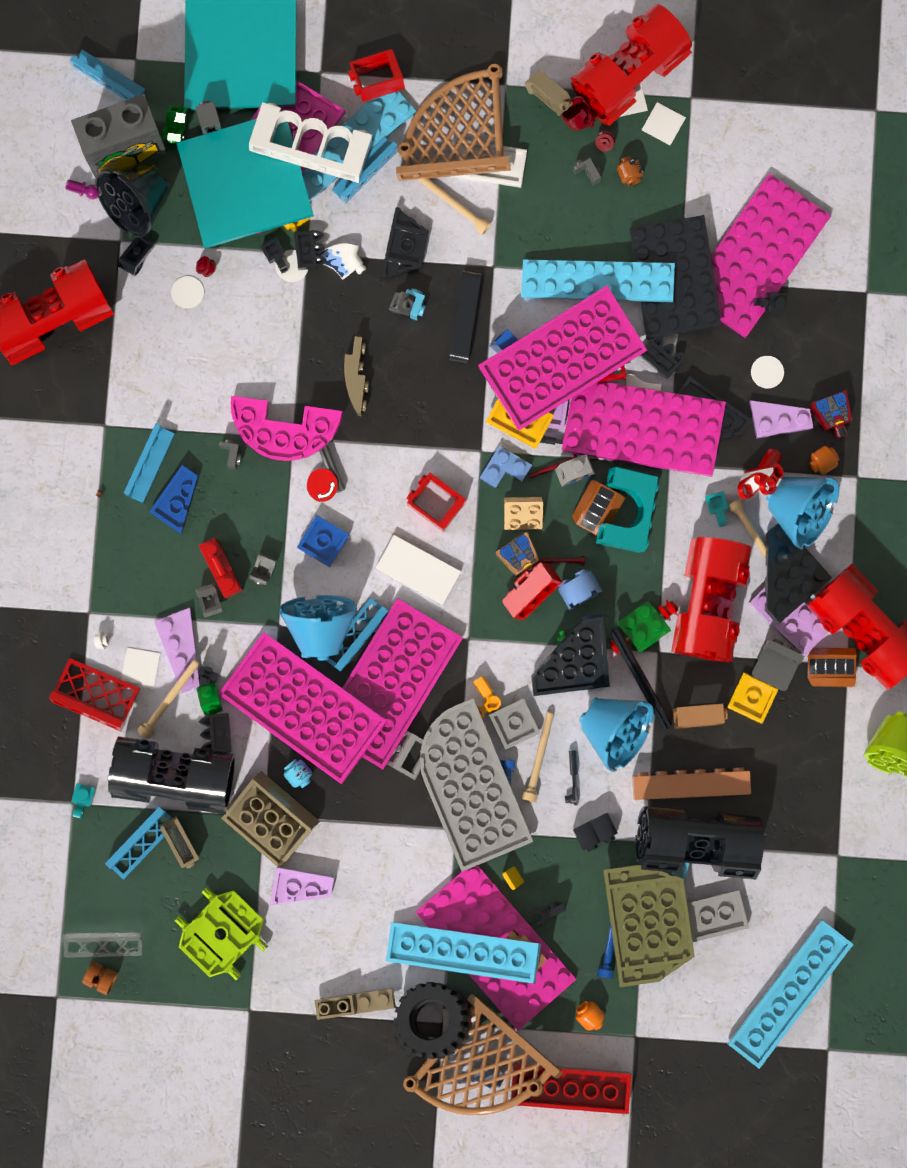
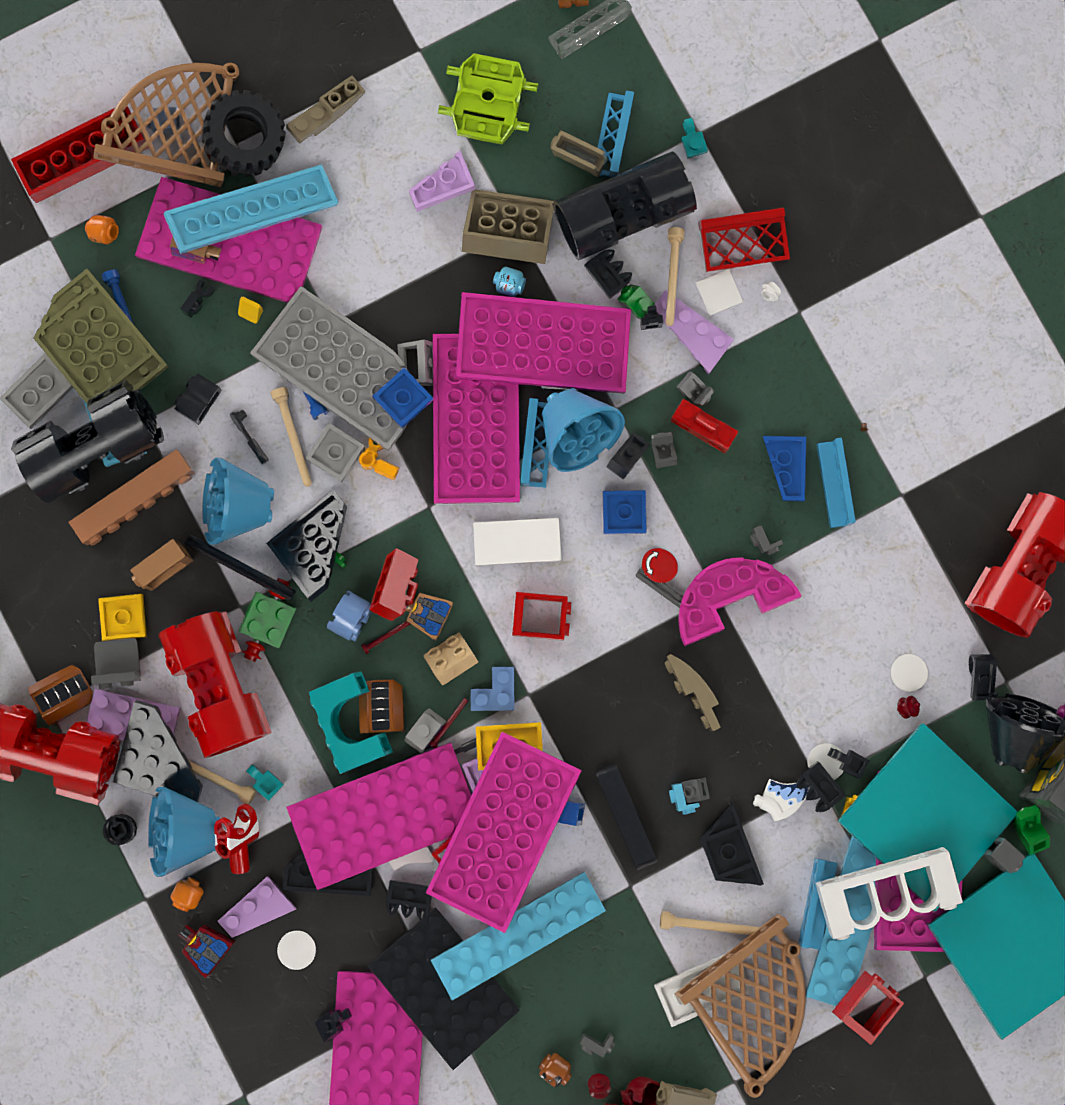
camera: 150 degrees right, 0 degrees up
none -> black wheel [103,814,137,846]
none -> blue plate [372,368,434,428]
none -> black plate [606,432,651,480]

